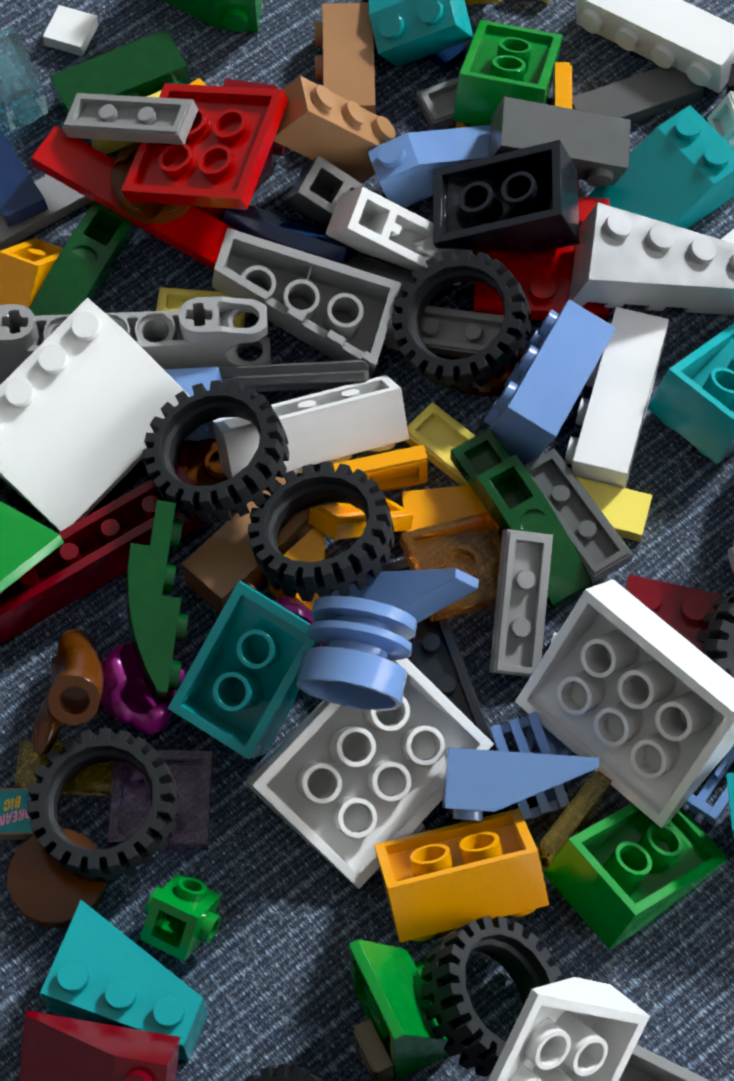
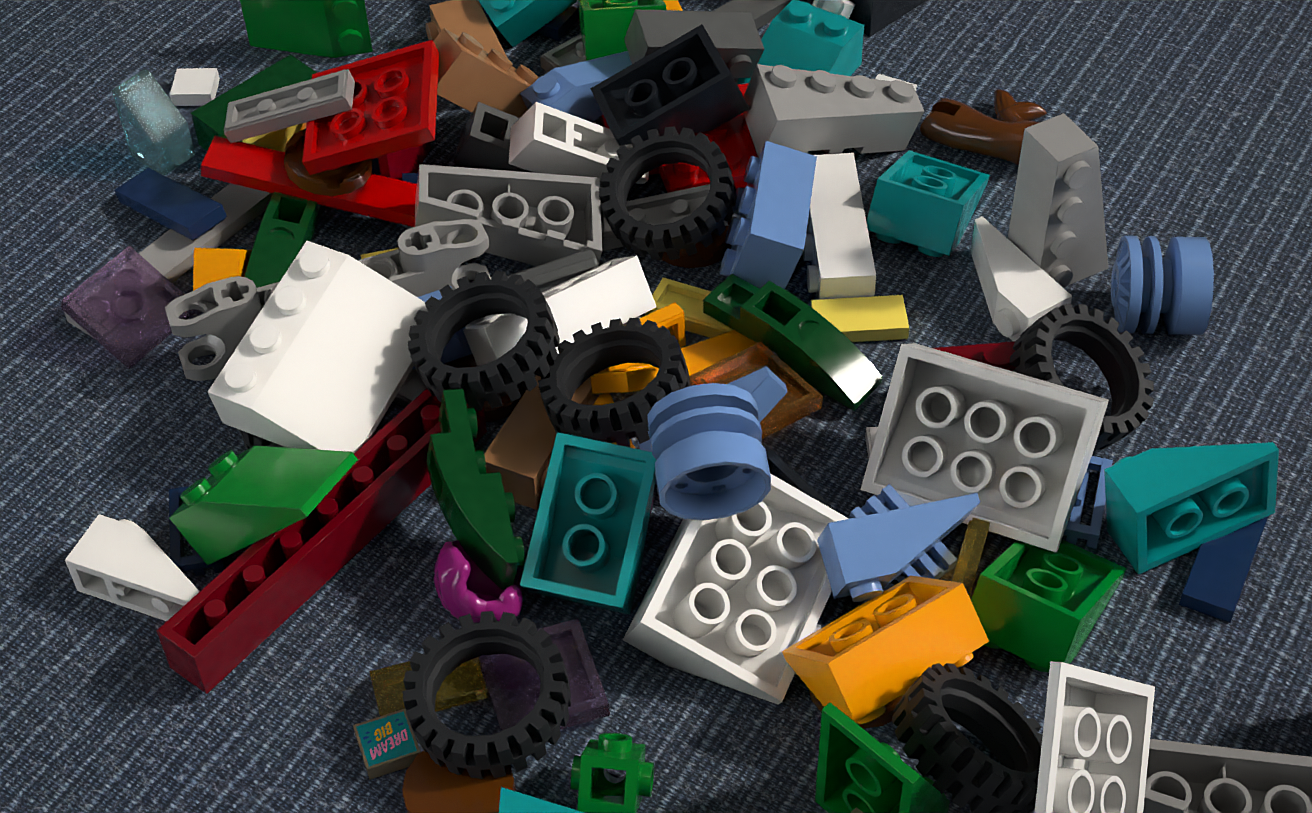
camera: 20 degrees left, 15 degrees down
reddish brown piece [31,629,104,756] -> none
light grey tile [489,529,553,677] -> none
dark grey tile [524,448,633,584] -> none

